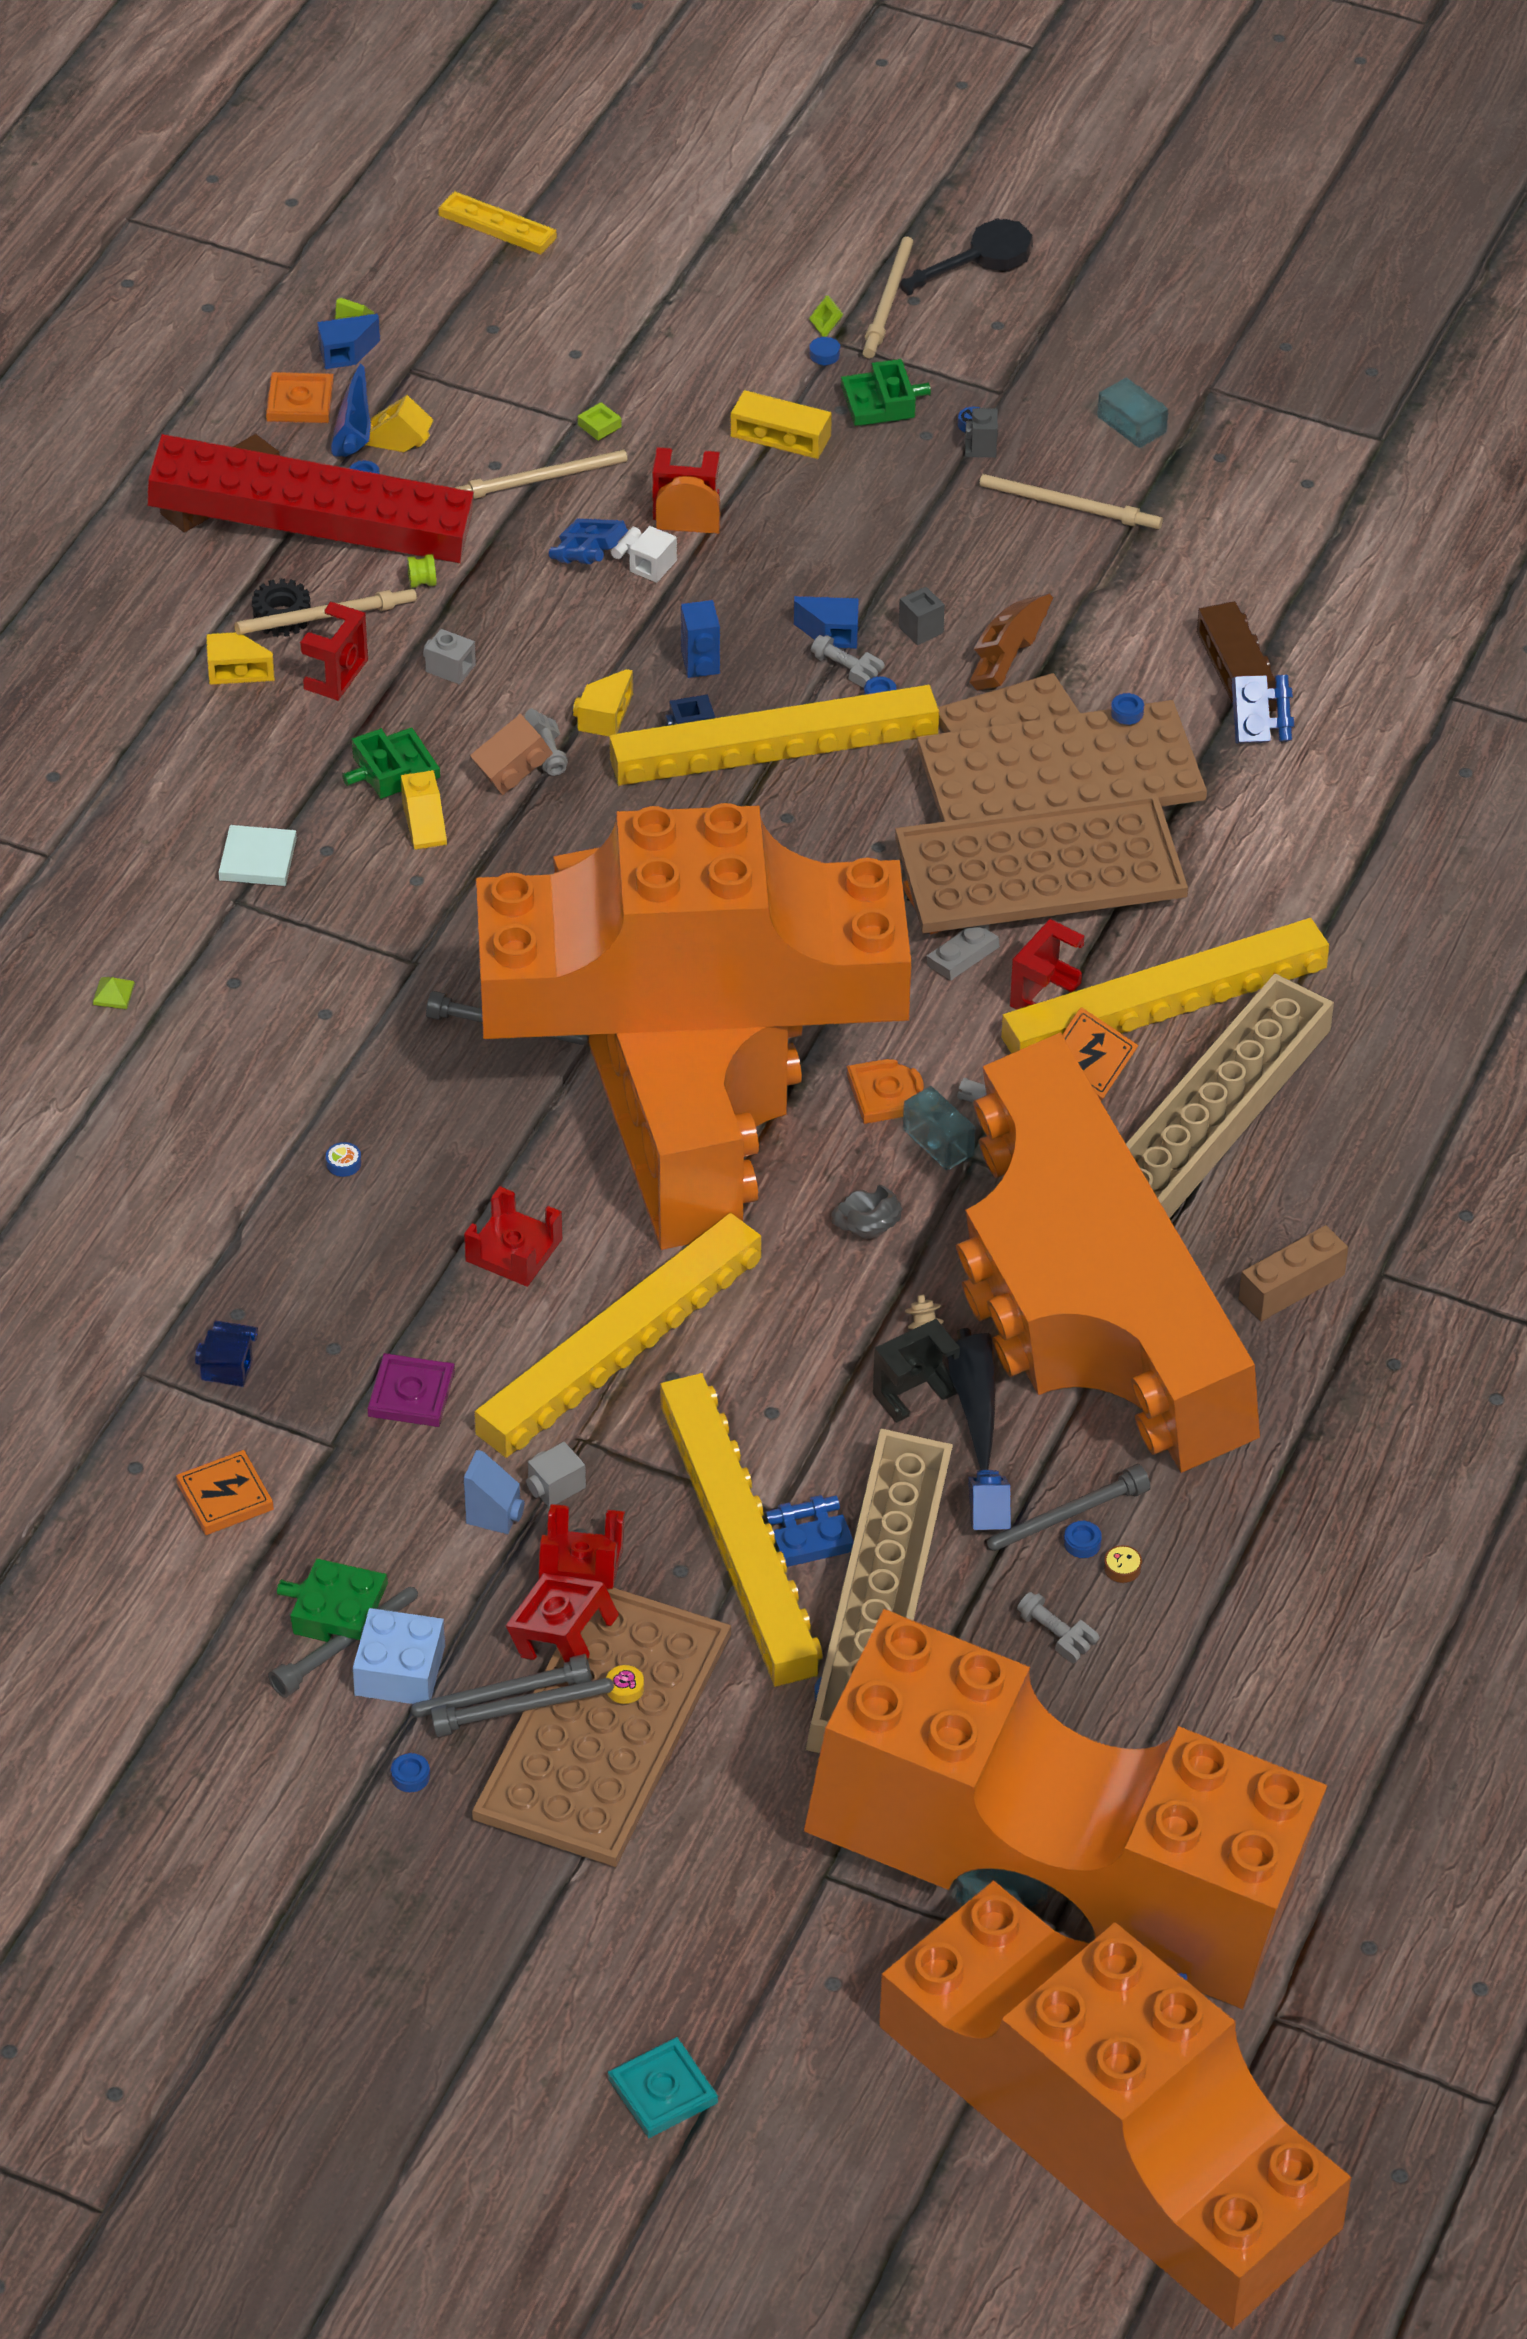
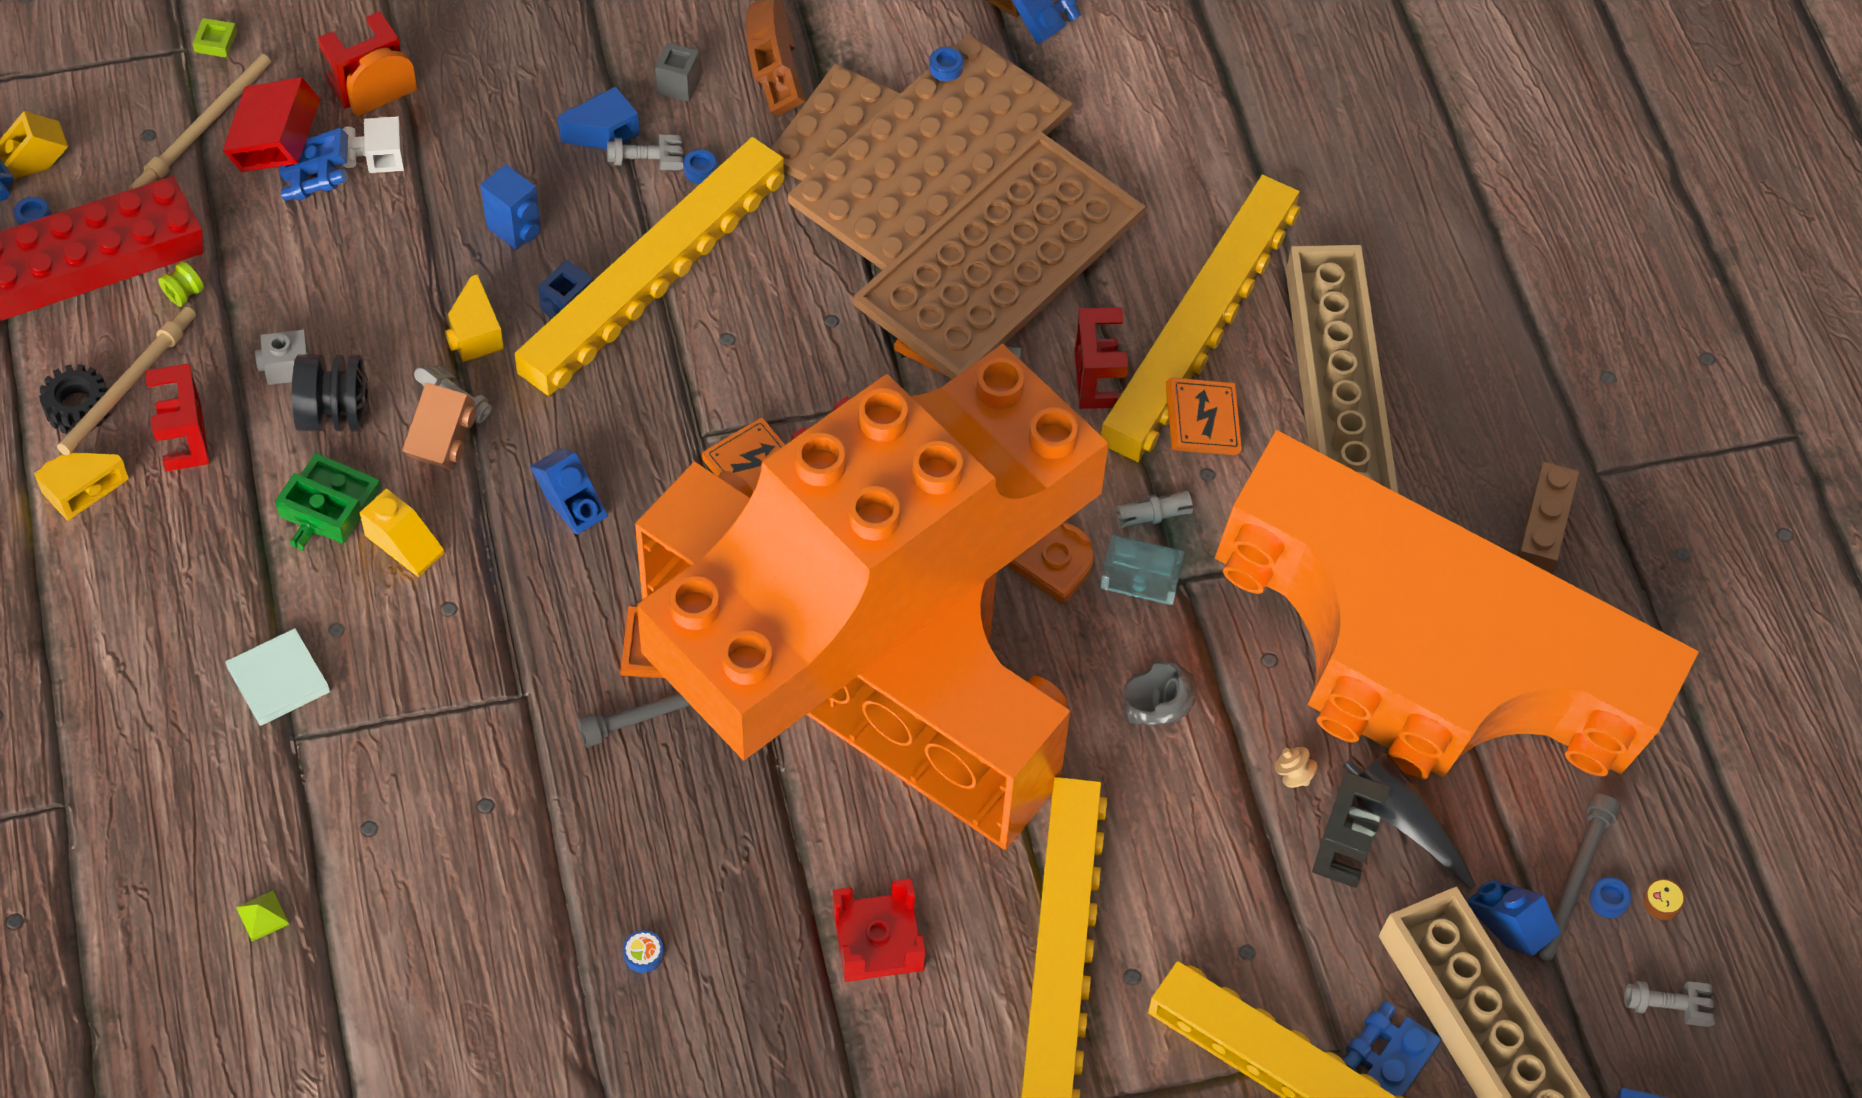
camera: 40 degrees left, 10 degrees up
none -> red brick [222,77,321,172]
none -> black wheel [292,354,369,432]
none -> blue slope [530,448,608,535]

